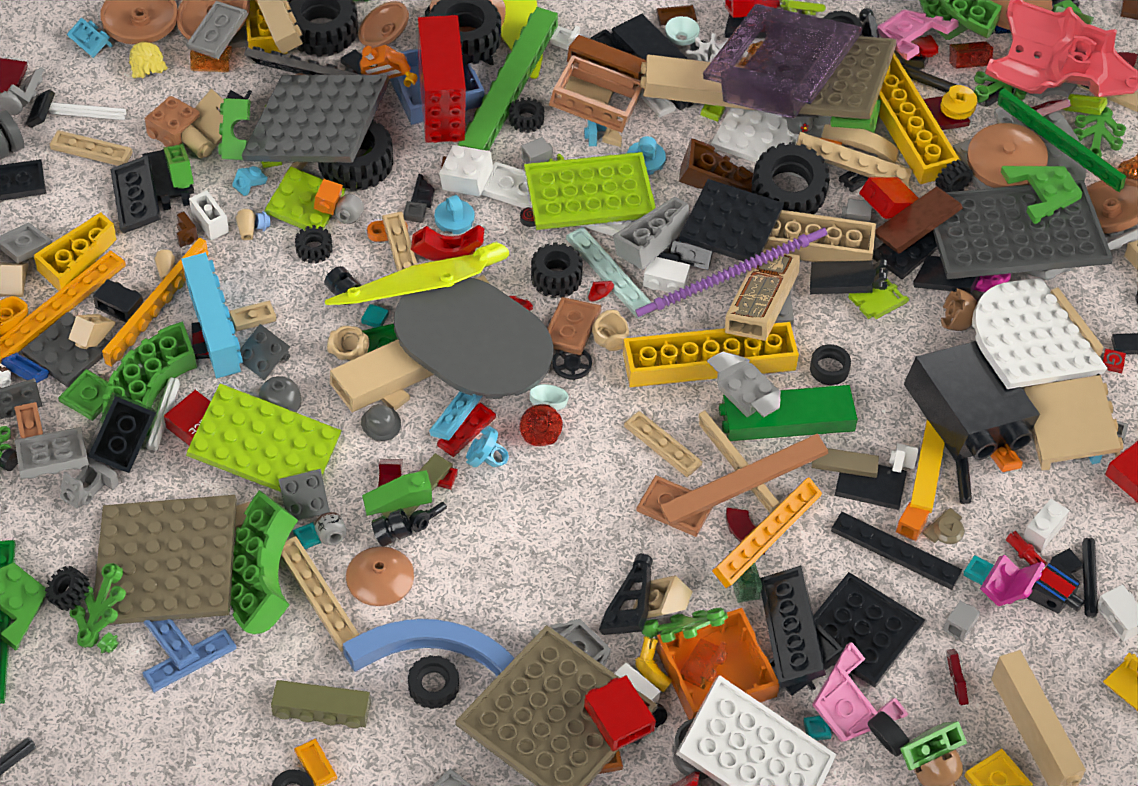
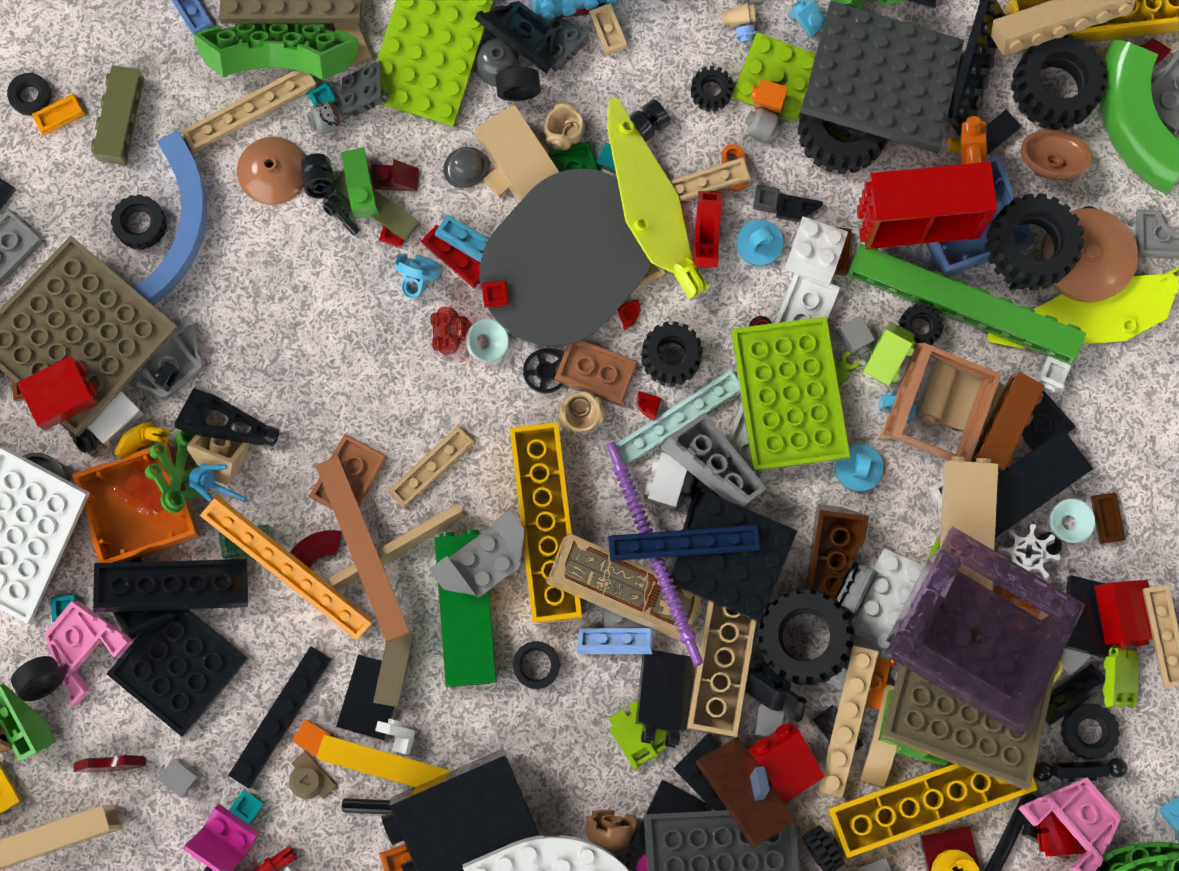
camera: 90 degrees right, 25 degrees up
none -> black plate [154,362,180,392]
none -> dark azure plant [189,463,247,502]
none -> black wing [475,1,556,74]
none -> red tile [481,280,508,308]
none -> black tyre [495,67,541,101]
none -> light blue tile [577,628,654,654]
none -> dark blue tile [608,525,761,562]
none -> black piece [745,663,807,723]
none -> sand blue tile [750,766,770,801]
none -> plate [837,562,878,617]
none -> lime container [863,321,916,385]

